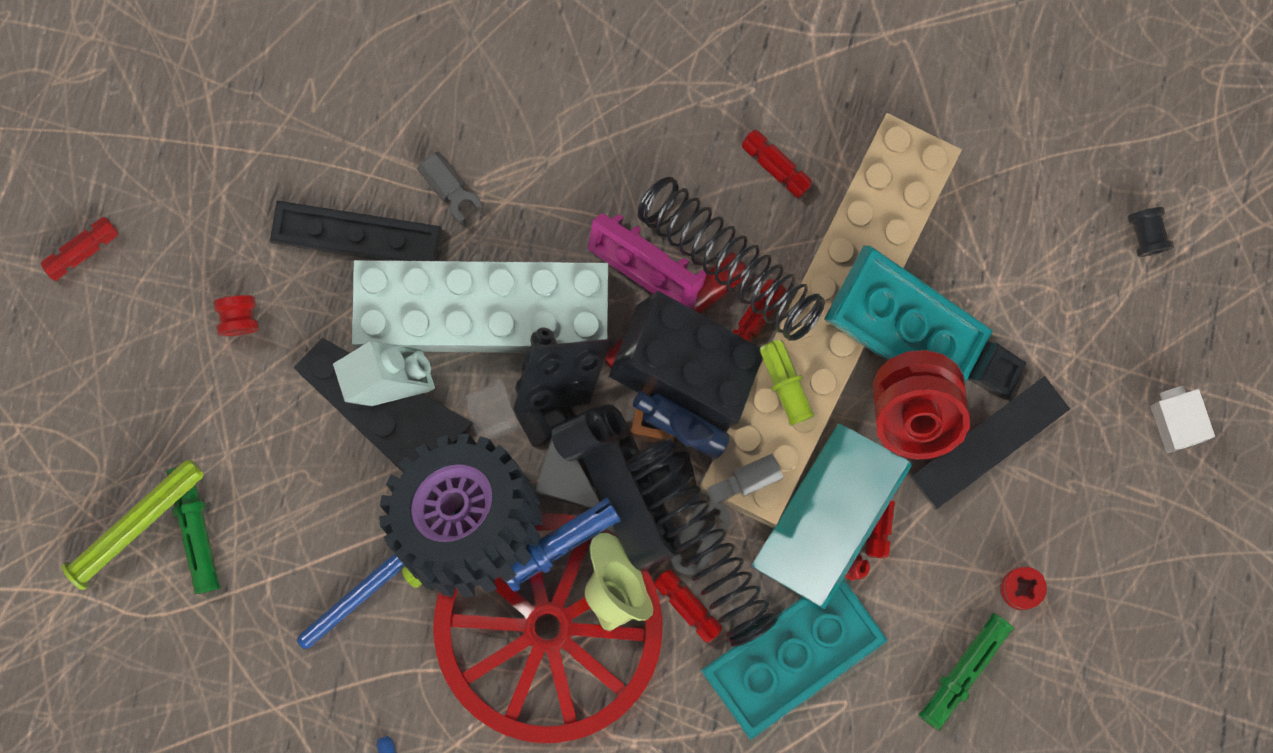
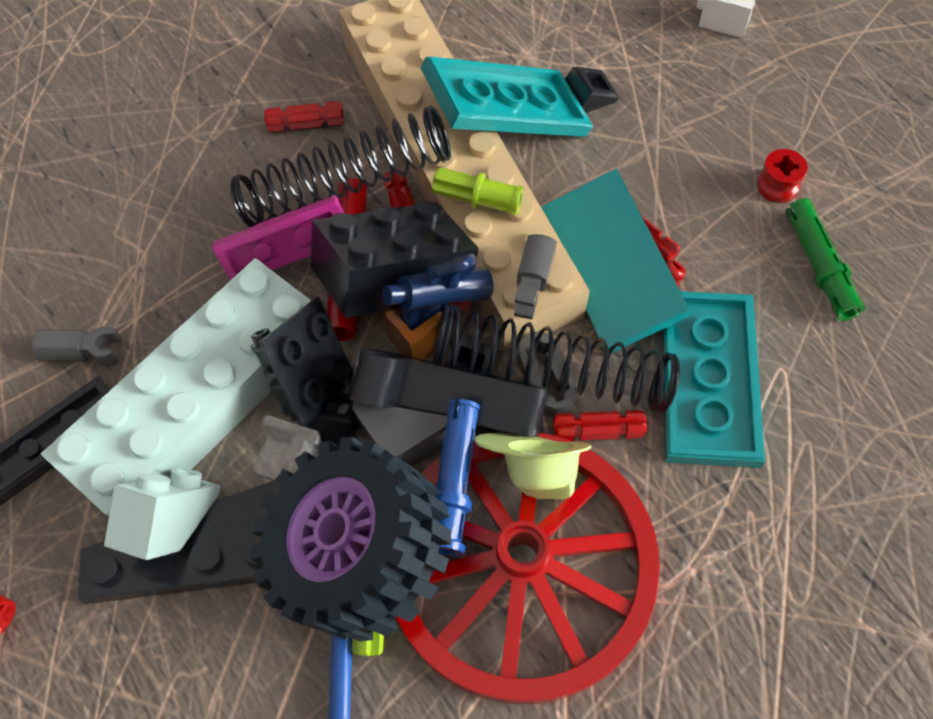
camera: 45 degrees left, 20 degrees down
red wheel [872,350,970,460] -> none
black tile [910,376,1070,510] -> none

